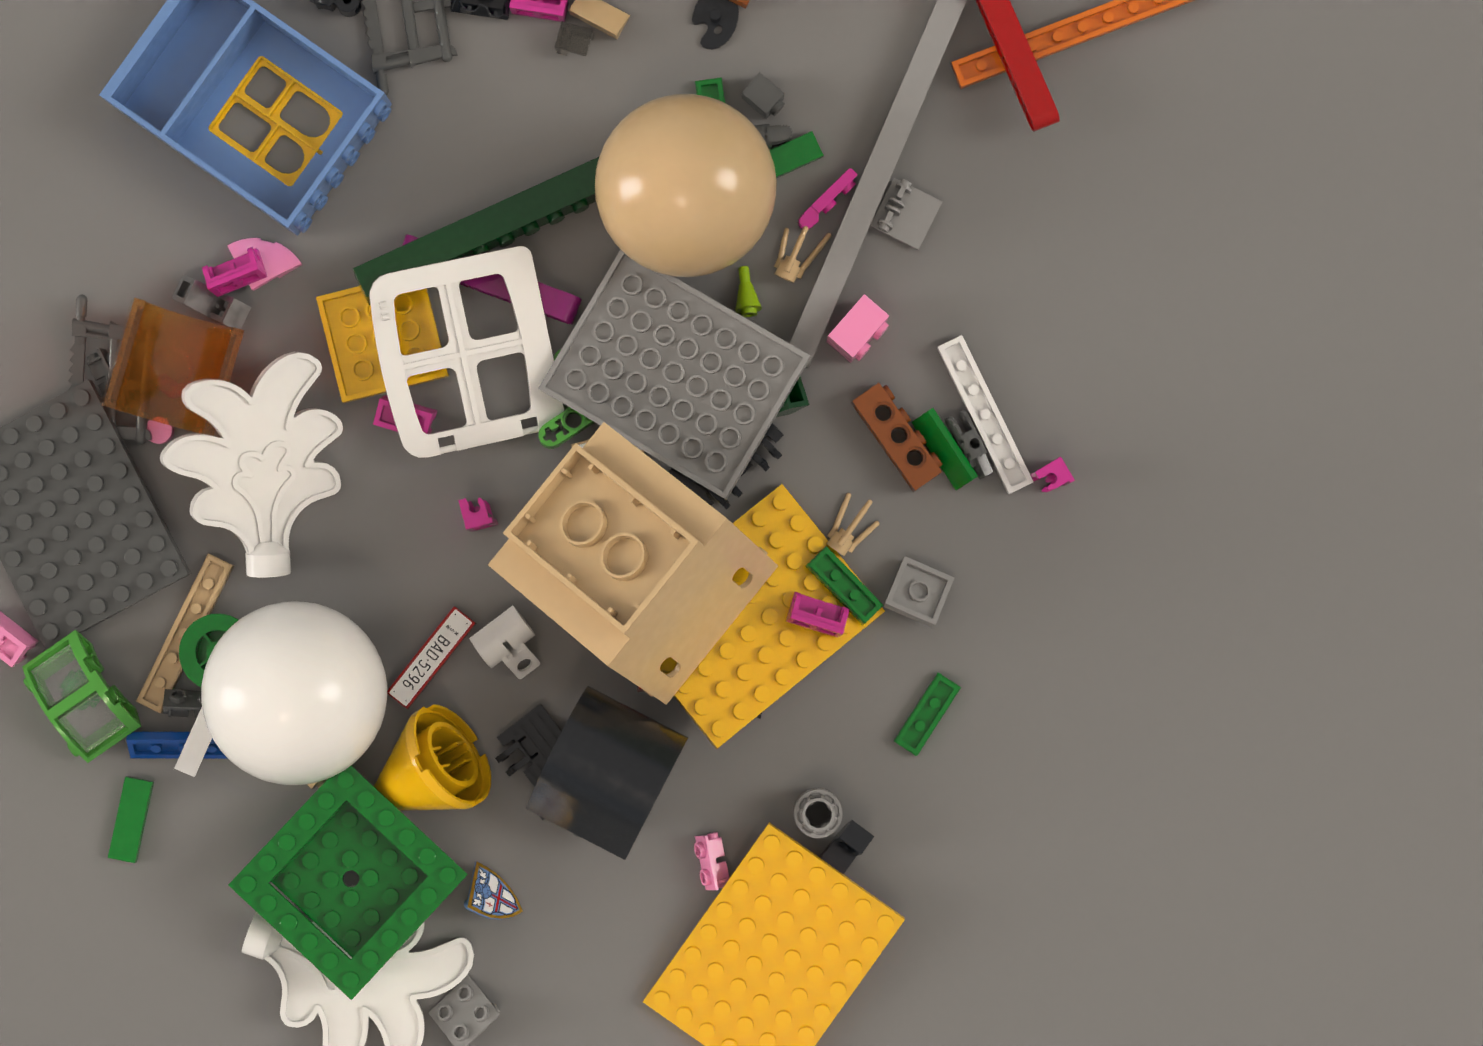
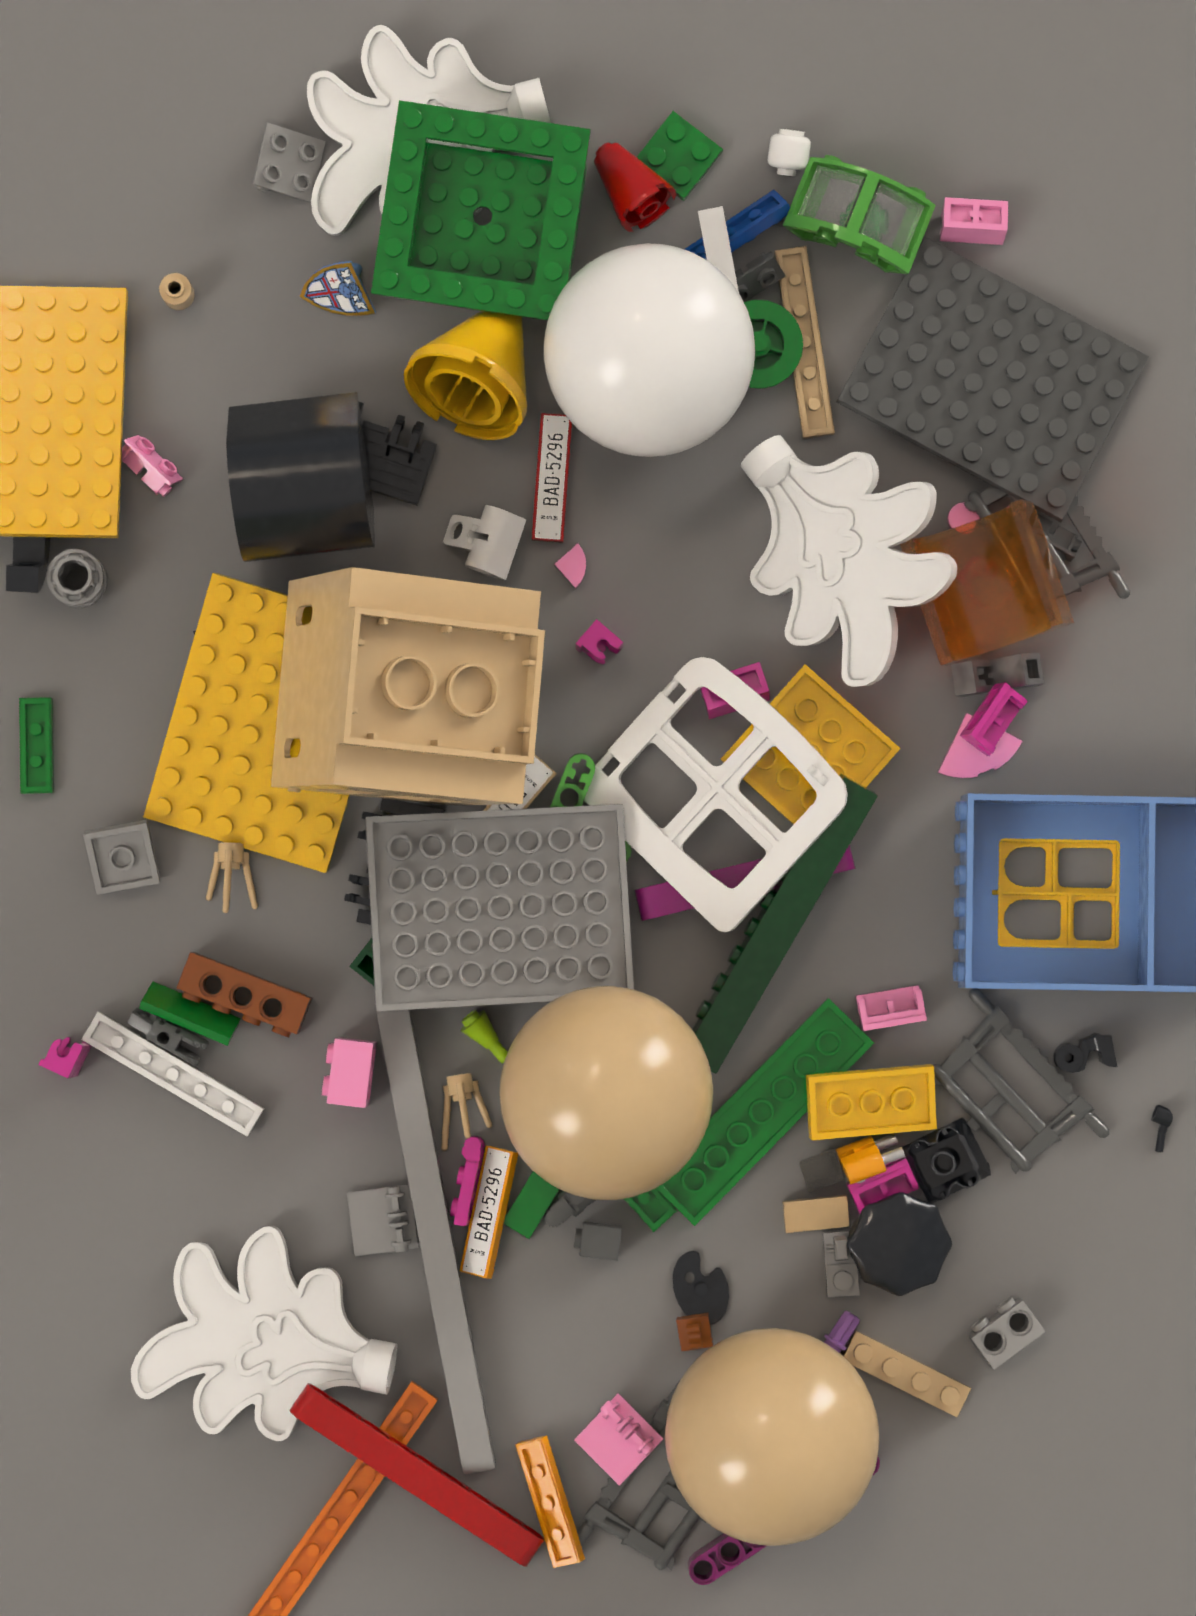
camera: 140 degrees right, 0 degrees up
green tile [108,776,154,863] -> none
dark pink hinge [786,592,849,638] -> none
green tile [806,546,884,625] -> none
none -> white plant [131,1226,397,1441]
none -> tan brick [159,273,195,310]
none -> tile [459,1145,518,1279]
none -> bright pink tile [554,544,586,589]
none -> red cone [594,143,676,232]
none -> green plate [637,111,723,201]
none -> green plate [656,998,874,1226]
none -> white head [768,129,811,176]
none -> yellow plate [806,1064,937,1140]
none -> light orange piece [835,1134,905,1185]
none -> bright pink hinge [855,985,927,1031]

